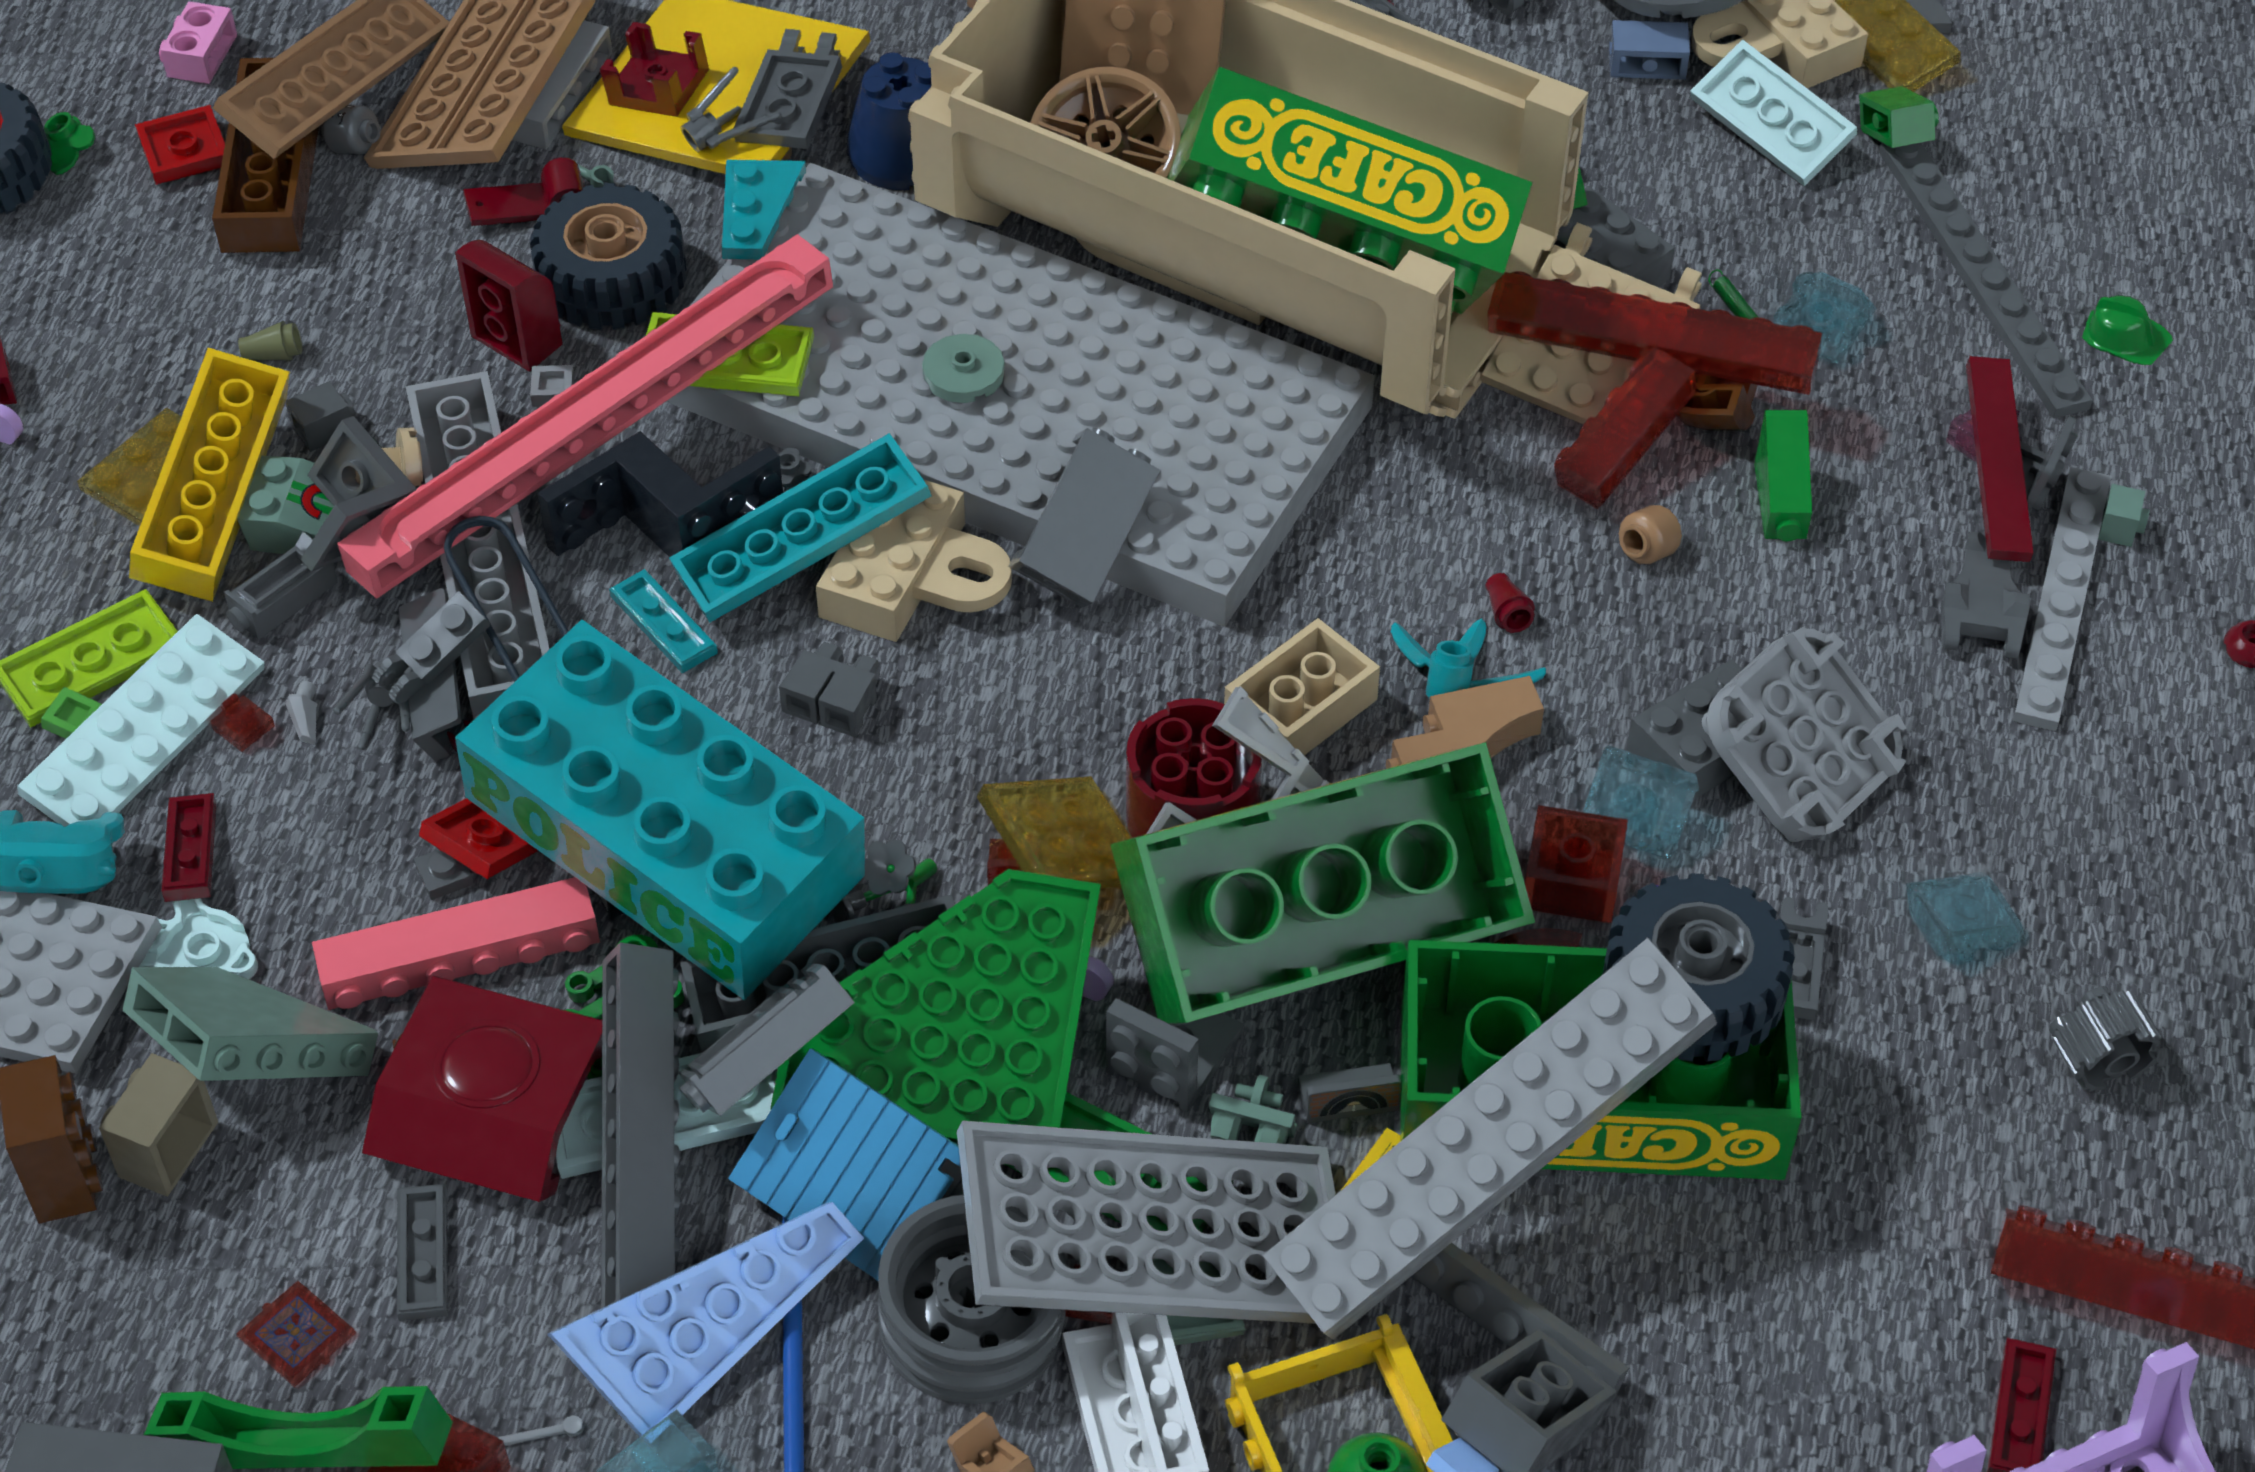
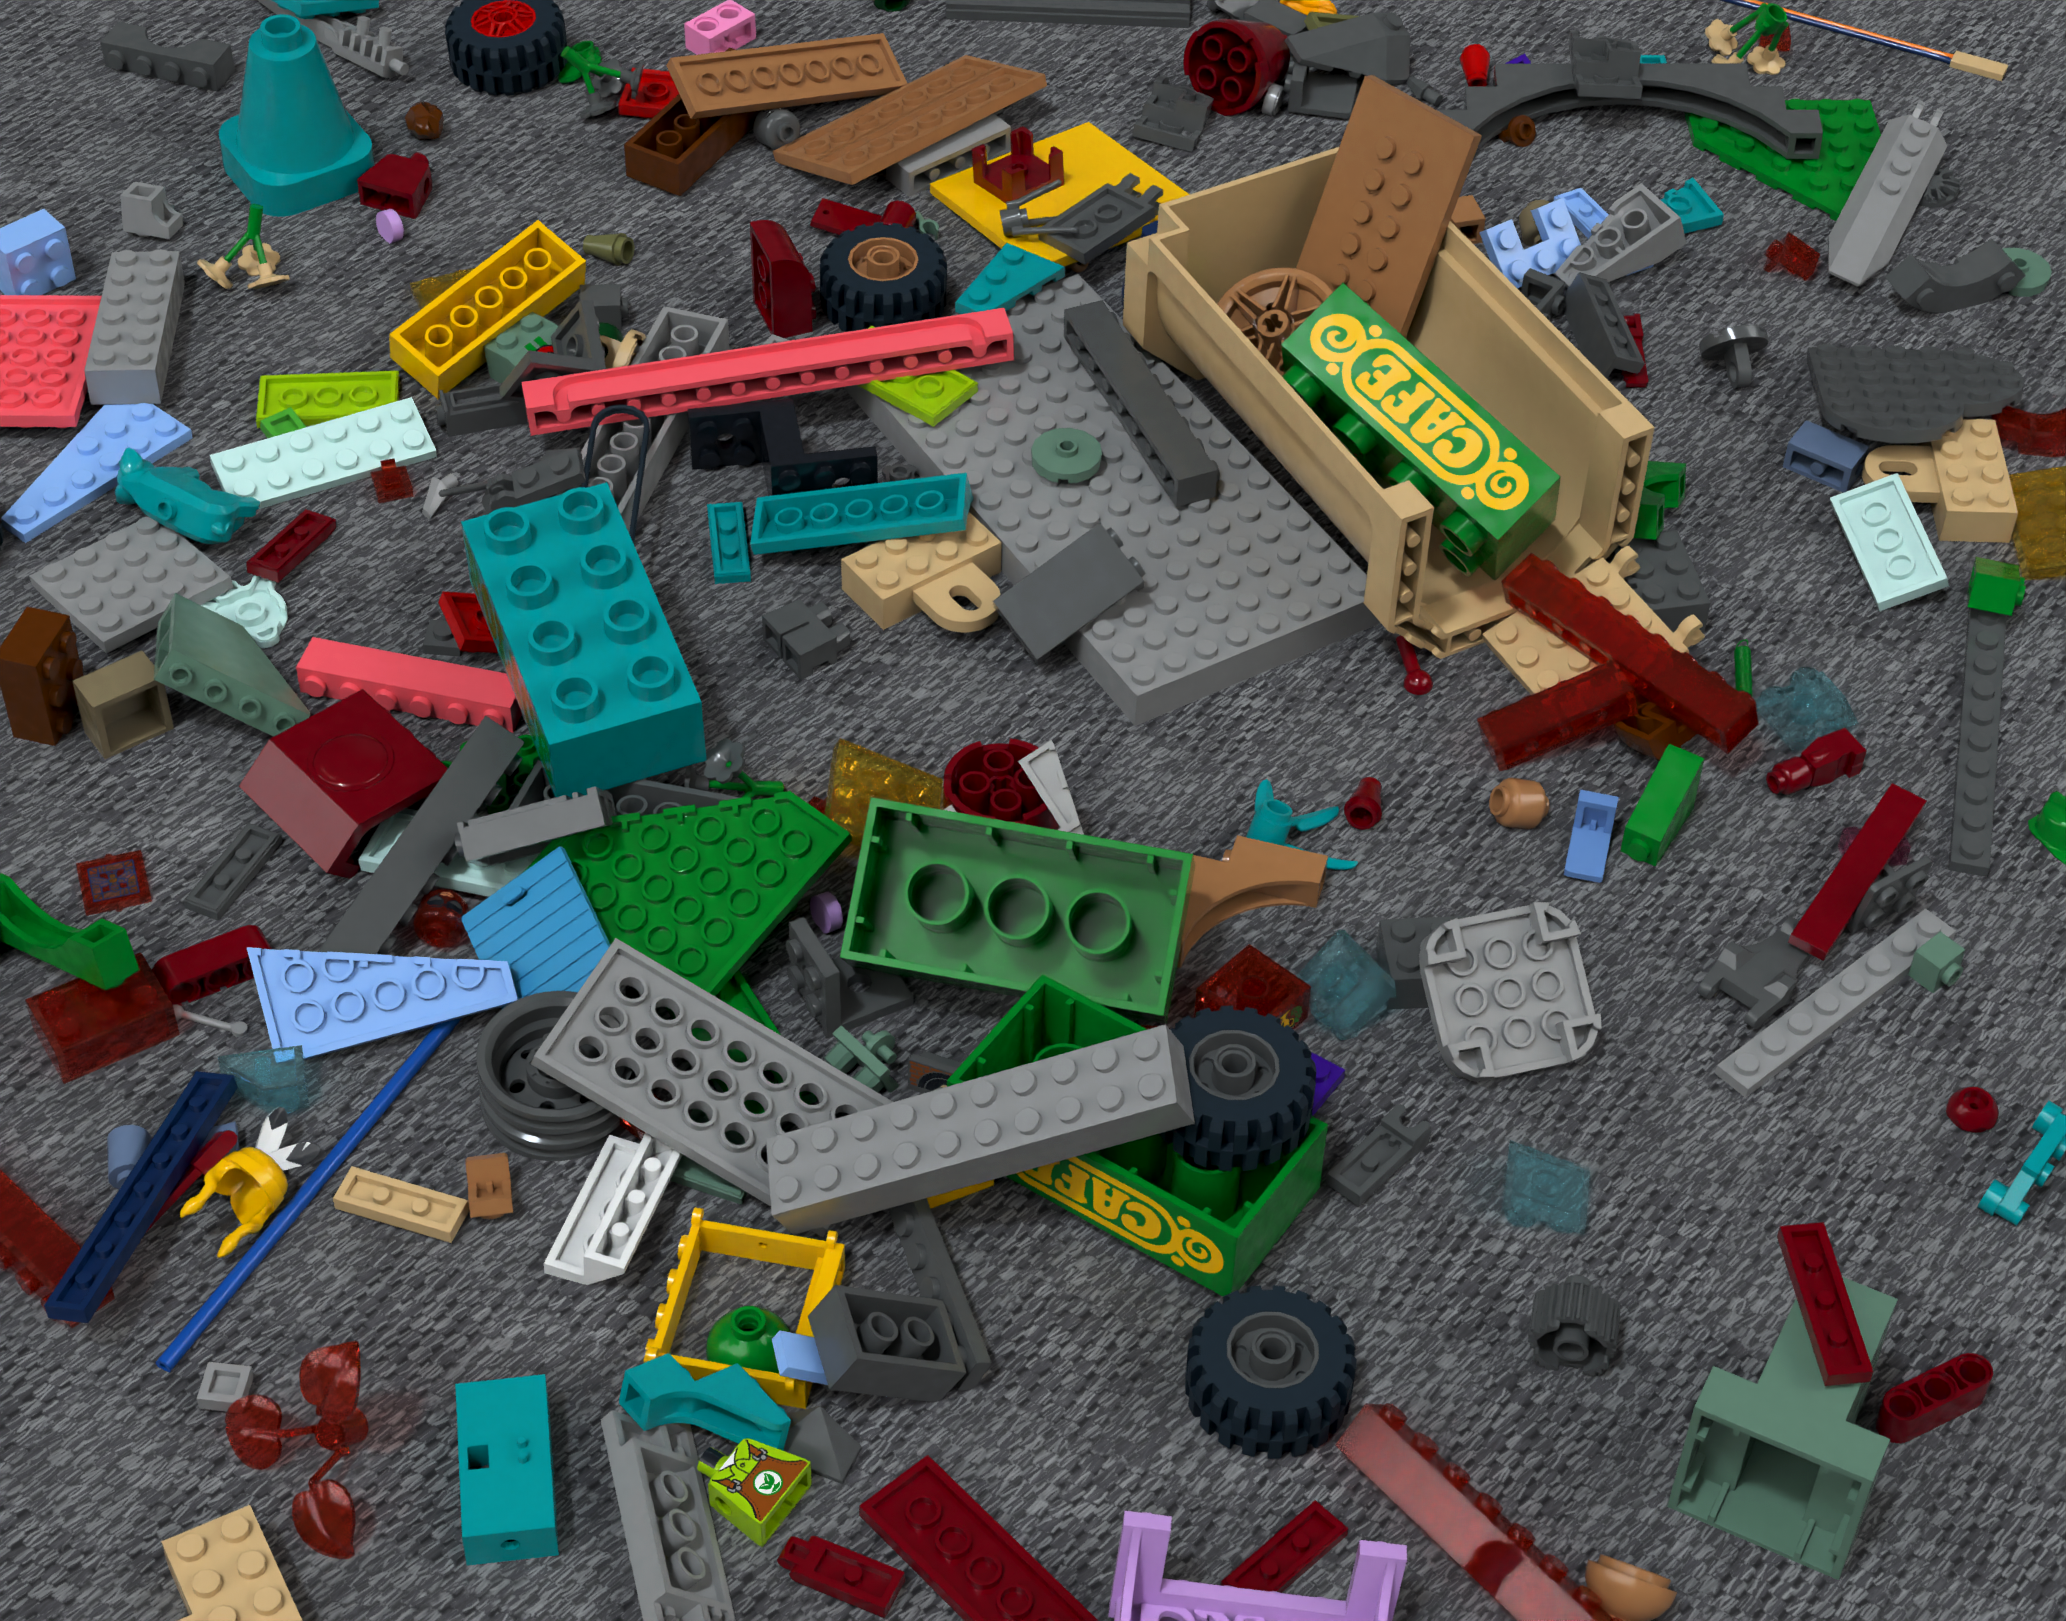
camera: 30 degrees right, 5 degrees down
tan brick [1224,618,1380,755] -> none
none -> dark red beam [152,925,272,1006]
none -> clear red head [413,889,469,948]
none -> dark grey plant [561,46,645,118]
none -> dark grey brick [1064,300,1220,507]
none -> black wheel [1185,1285,1357,1459]
none -> dark red bar [1396,635,1433,695]
none -> medium blue bracket [1564,790,1619,883]
none -> dark red piece [1766,728,1867,795]

